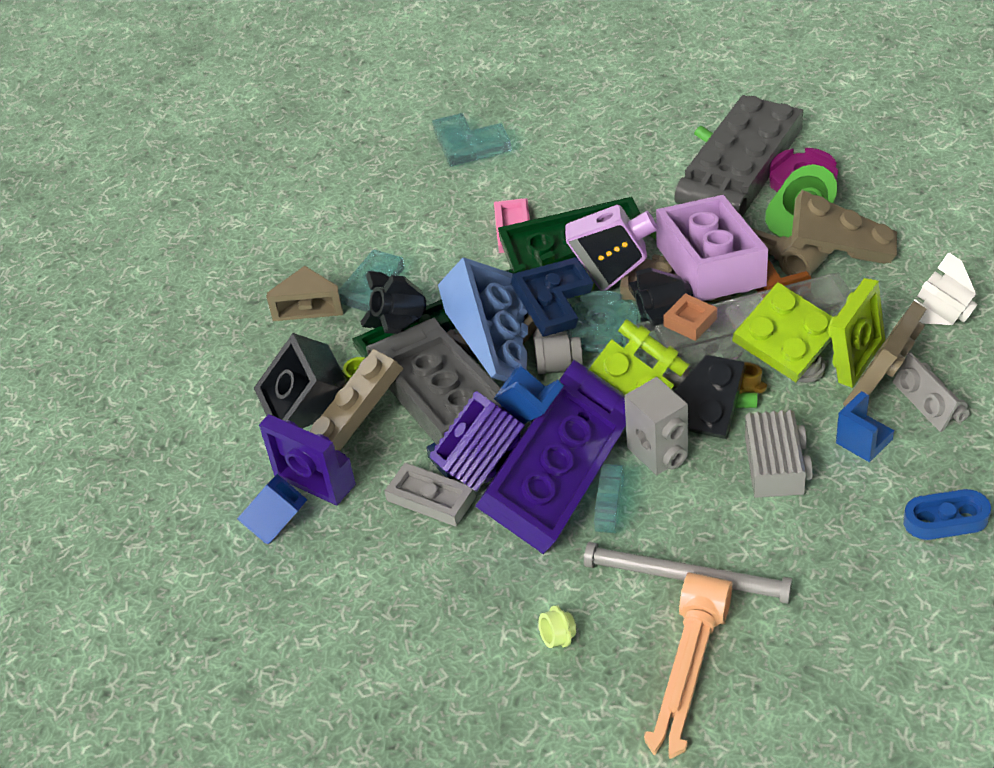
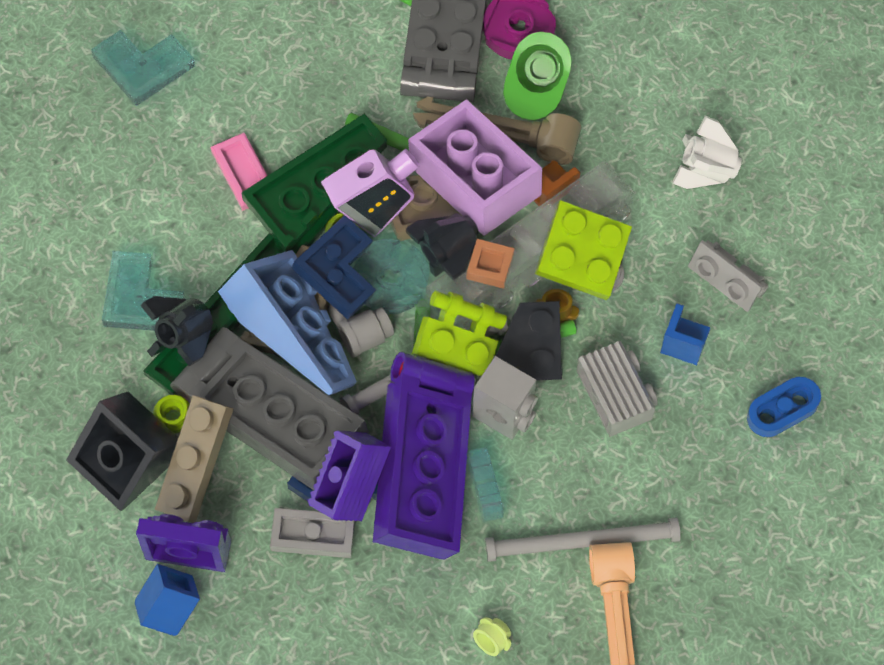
camera: 30 degrees left, 20 degrees up
dark tan slope [266,266,343,321] -> none
blue panel [493,366,564,424] -> none
dark tan wing [791,190,897,264] -> none
lime plate [828,278,886,388] -> none
dark tan wing [843,301,927,406] -> none

